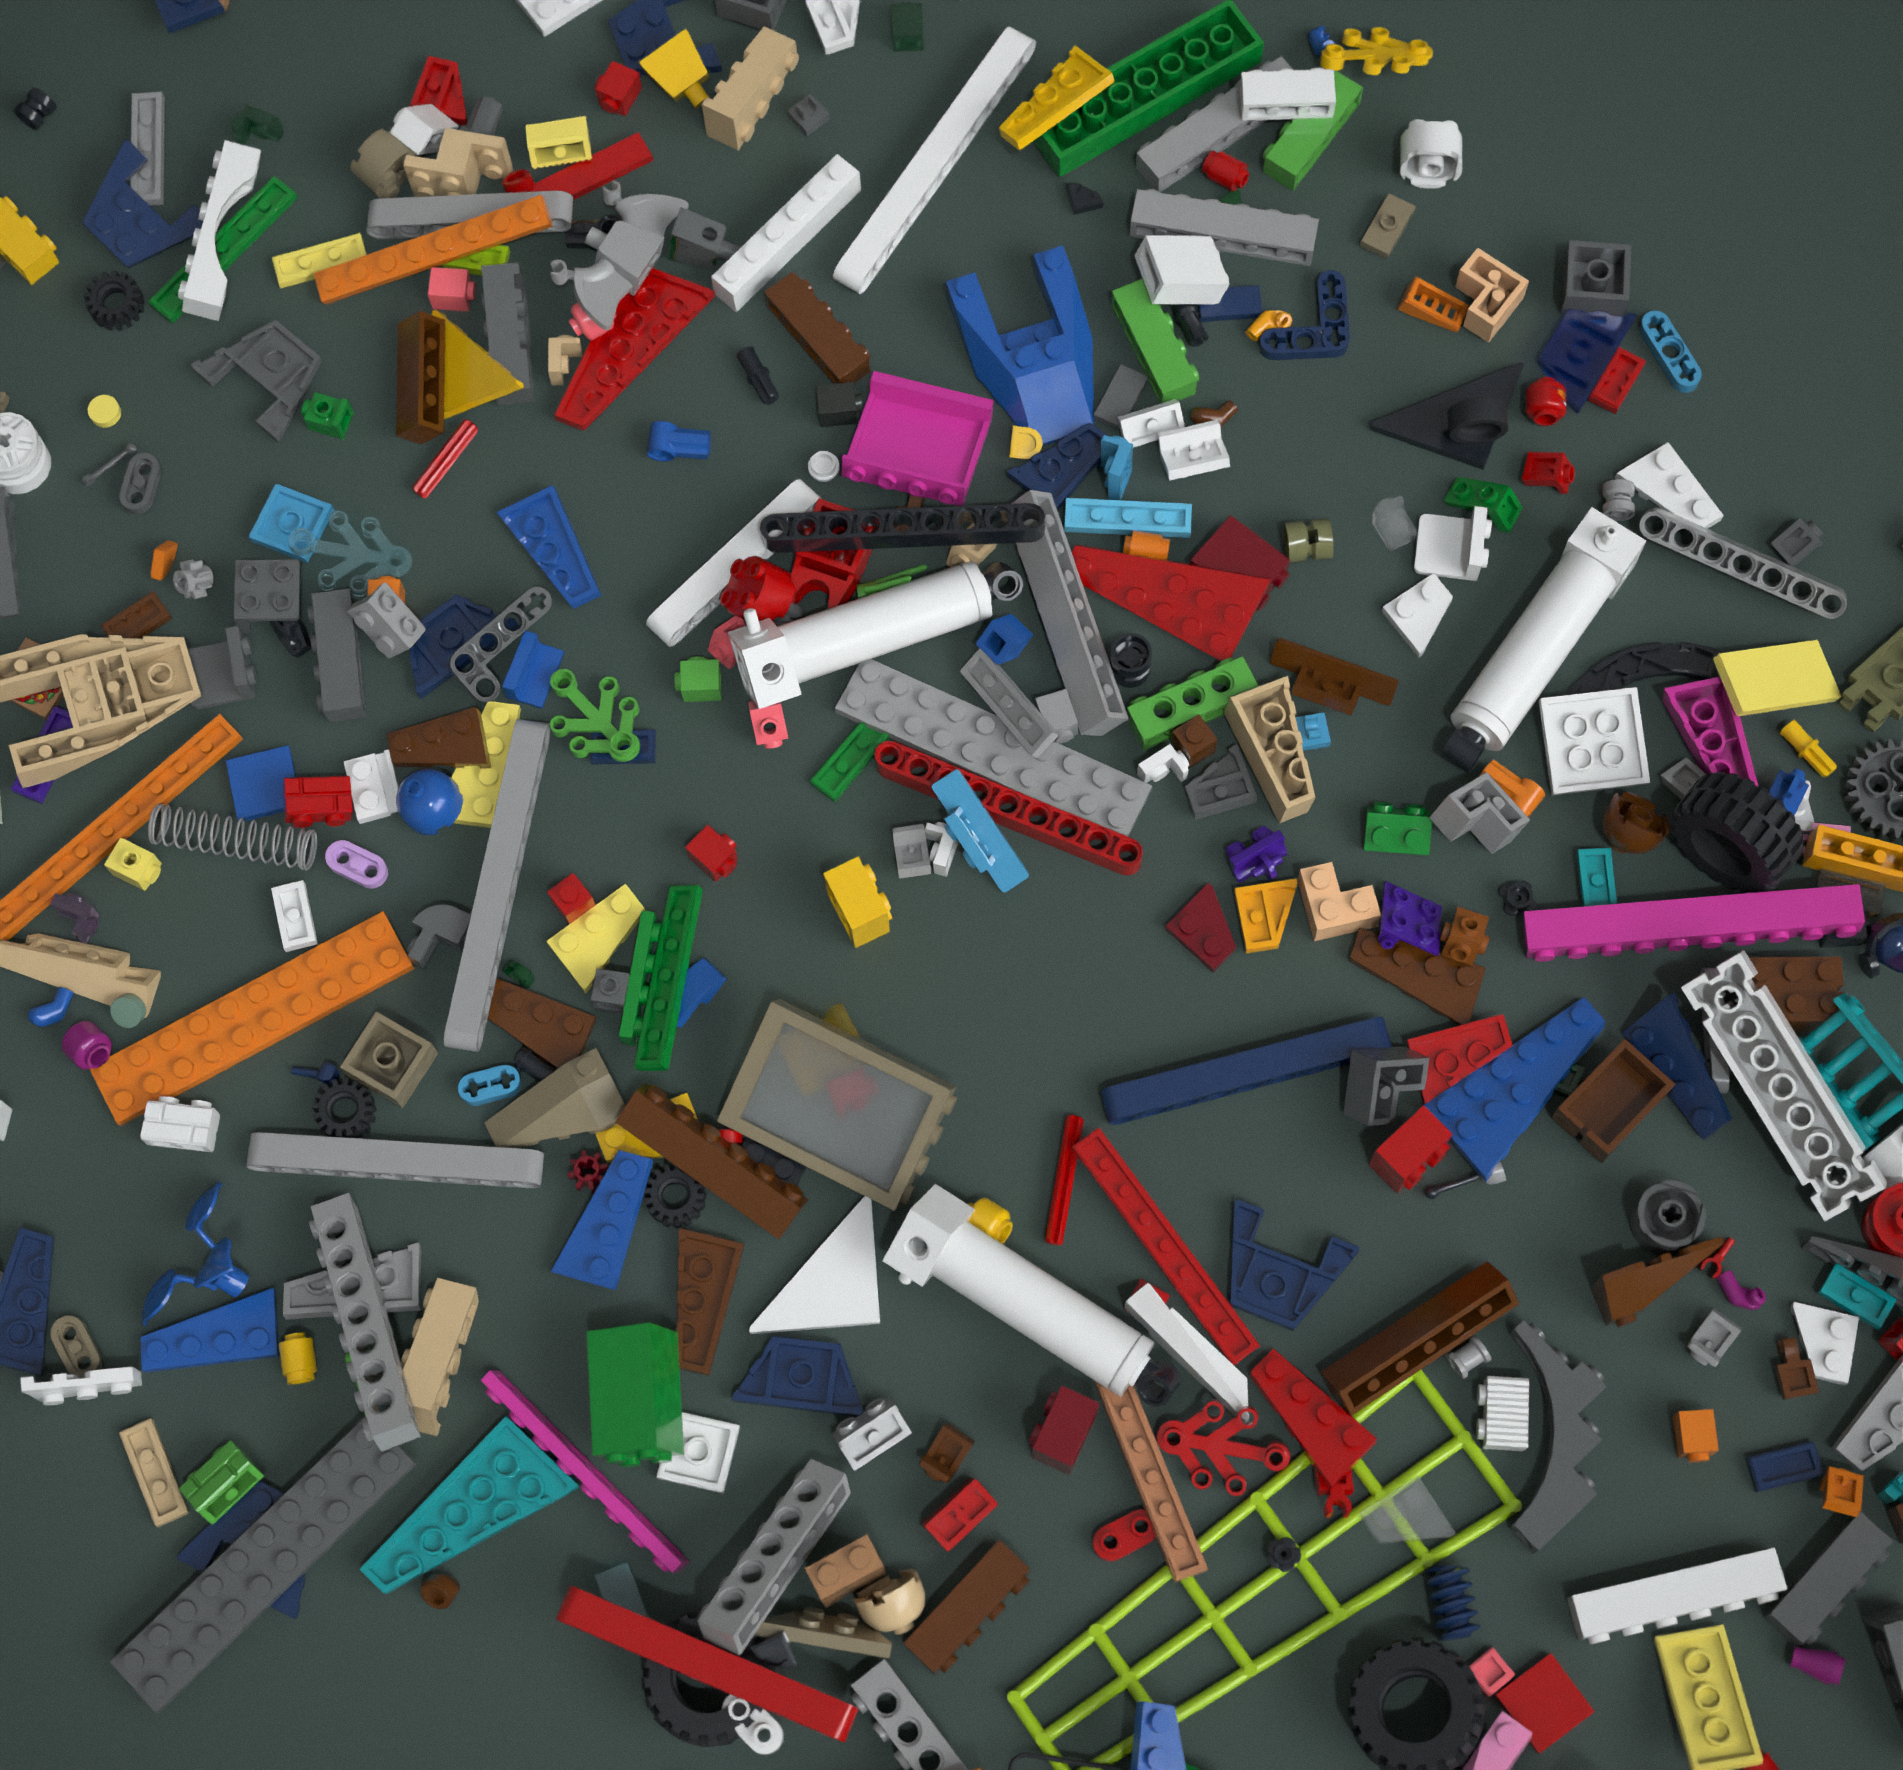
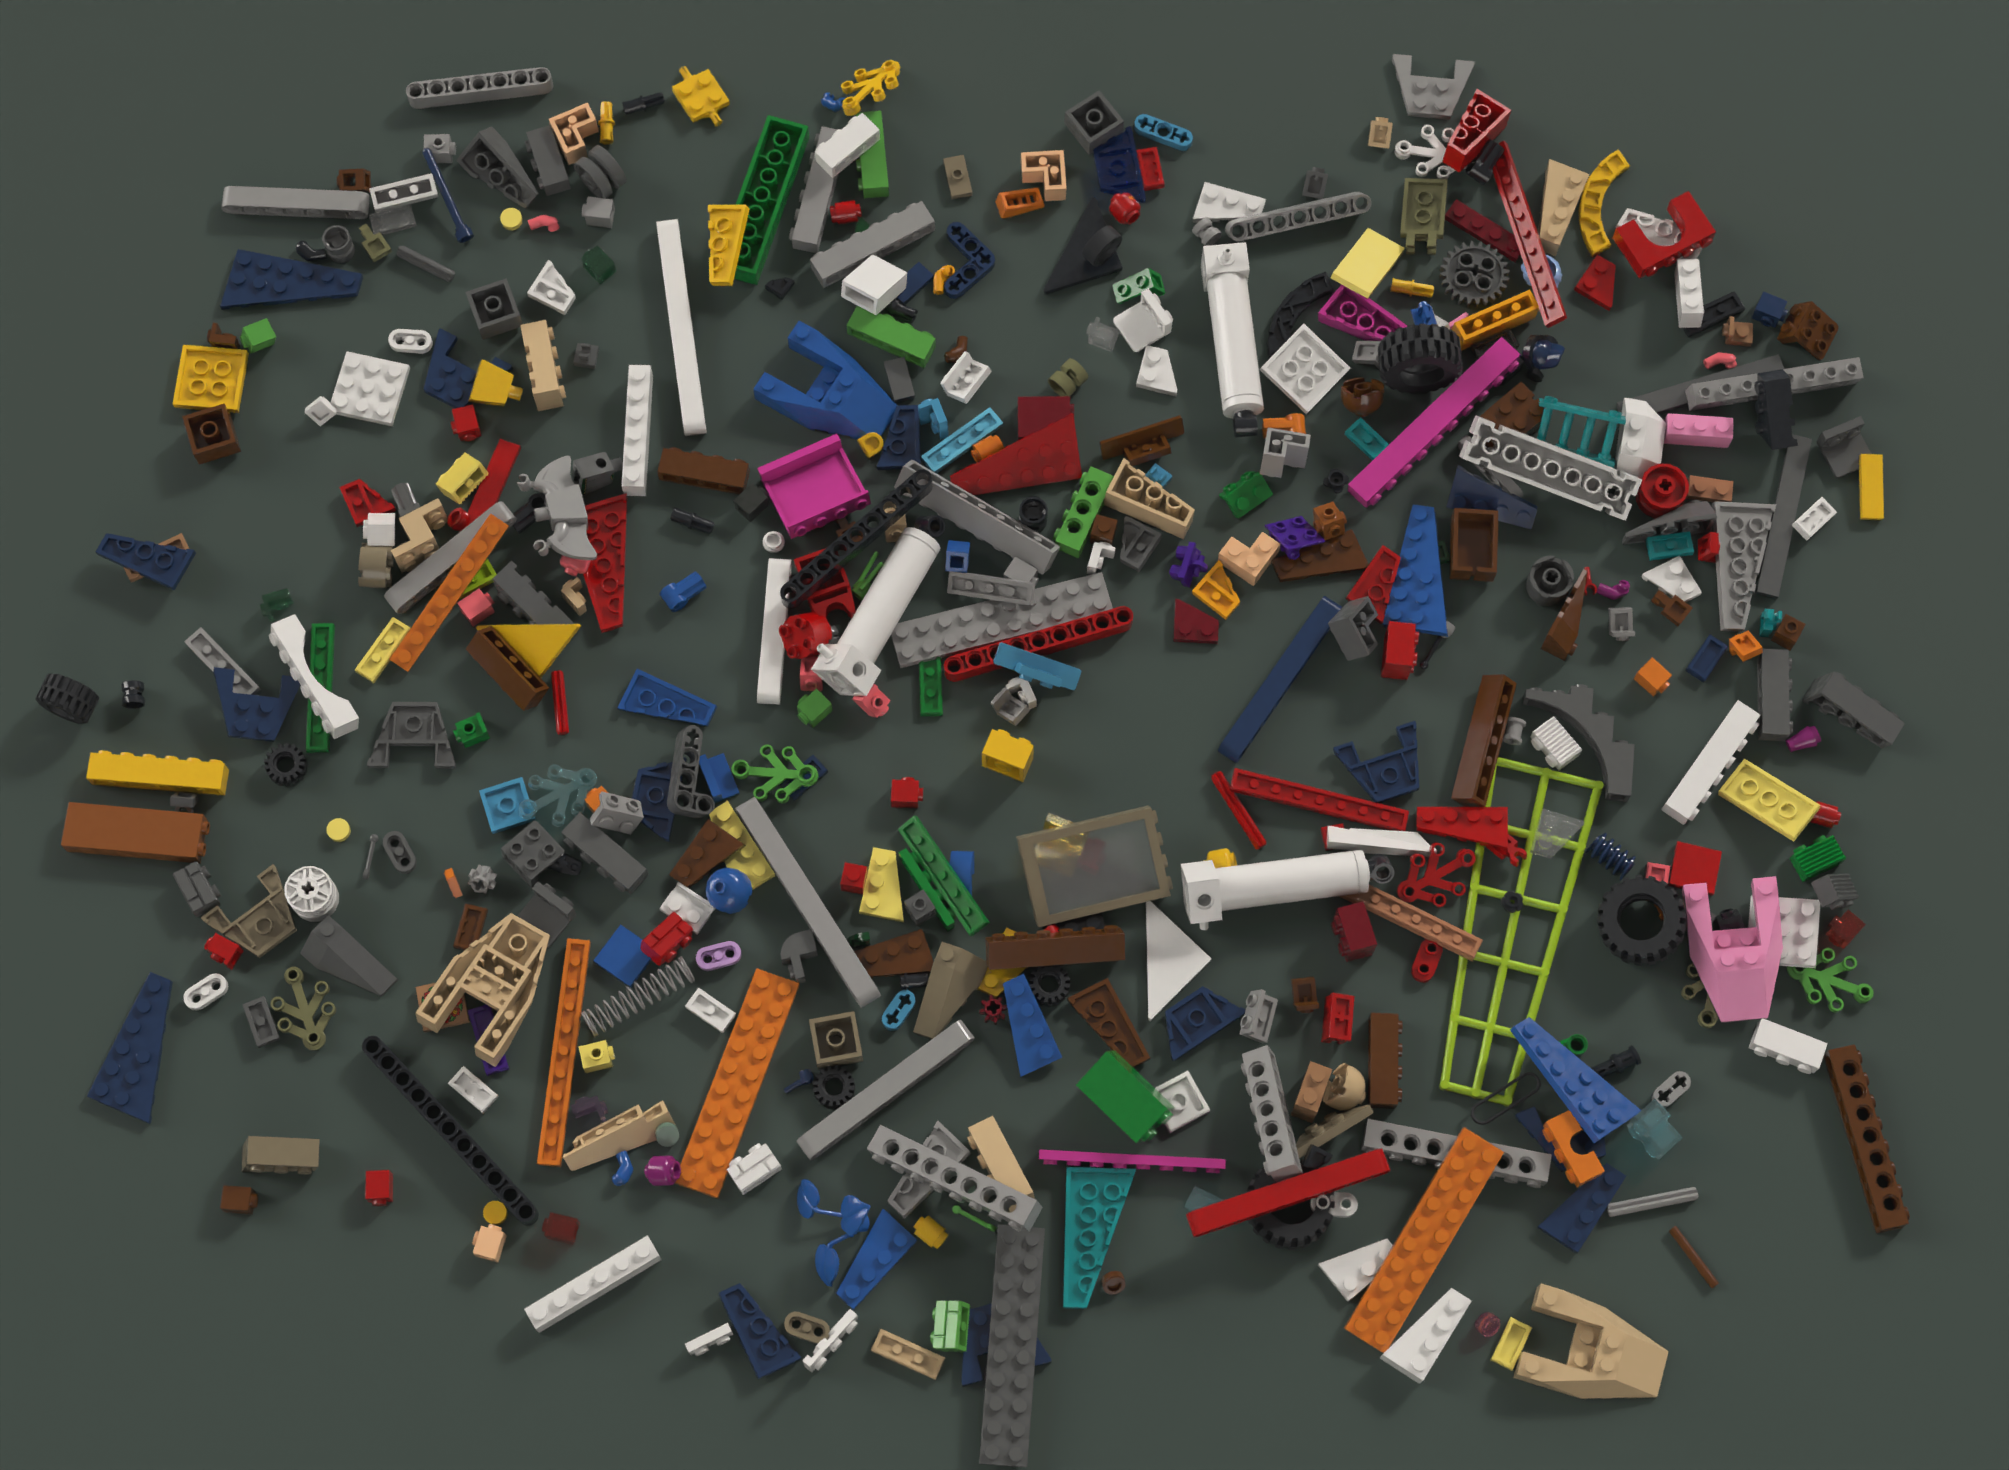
camera: 45 degrees left, 0 degrees up
white plate [1117,399,1185,448] -> none
white brick [1400,119,1462,188] -> none
red bracket [1522,452,1575,494] -> none

